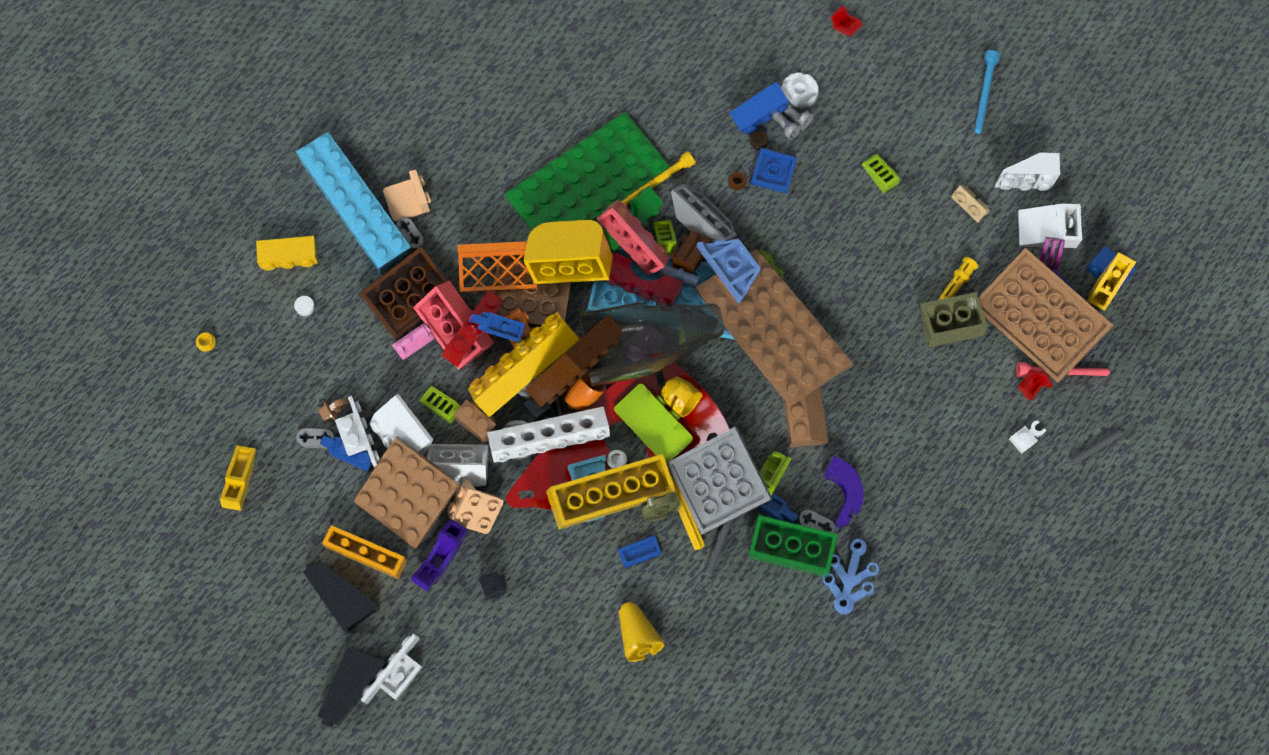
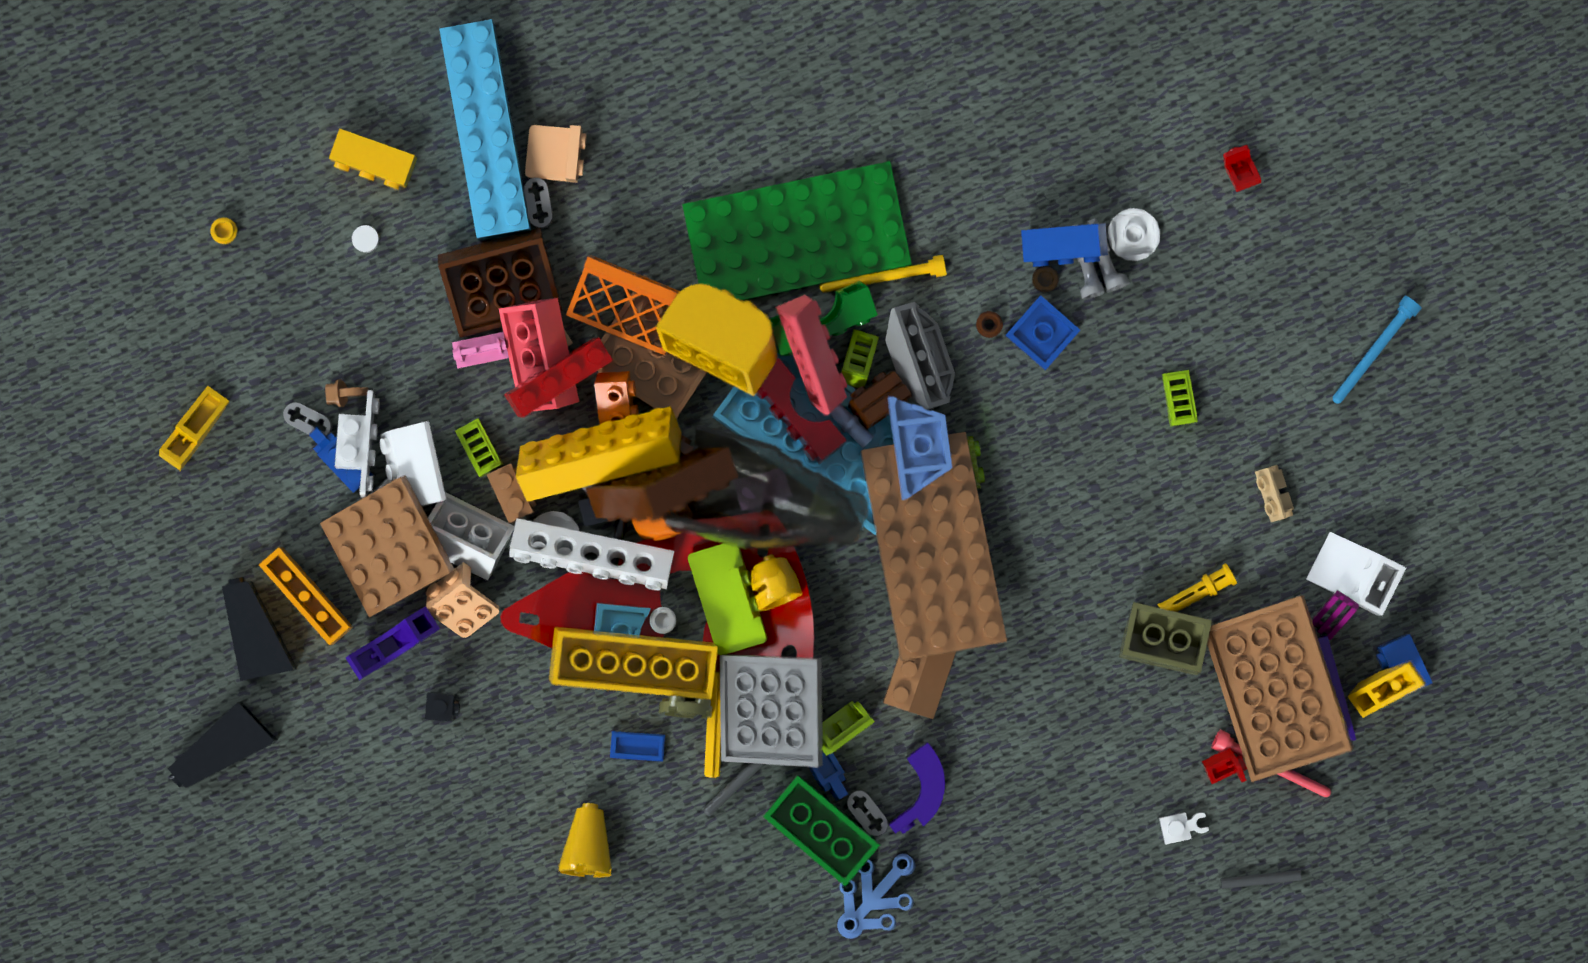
camera: 30 degrees right, 15 degrees up
white bracket [361,634,422,704] -> none
blue hinge [469,312,525,343] -> none
white slope [995,153,1060,191] -> none

